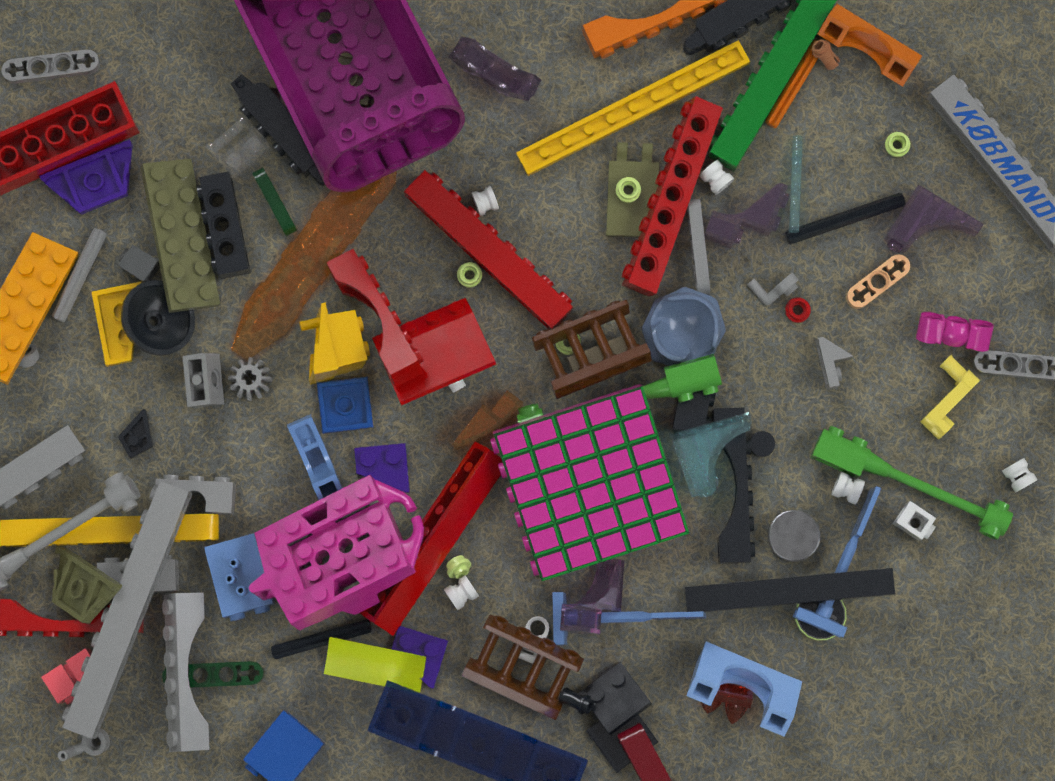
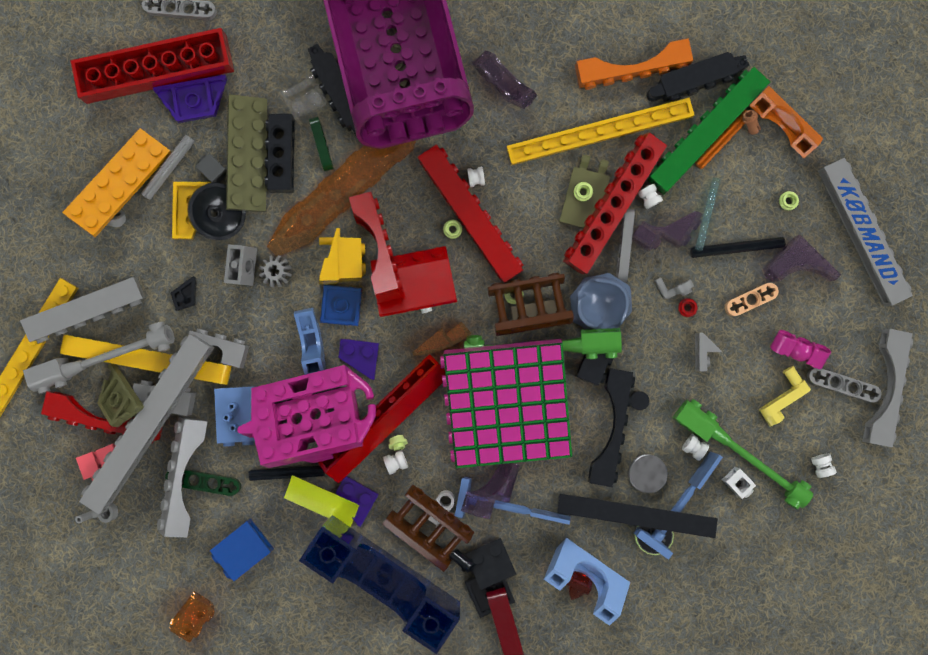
camera: 10 degrees right, 5 degrees up
clear light blue arch [672,412,752,498] -> none

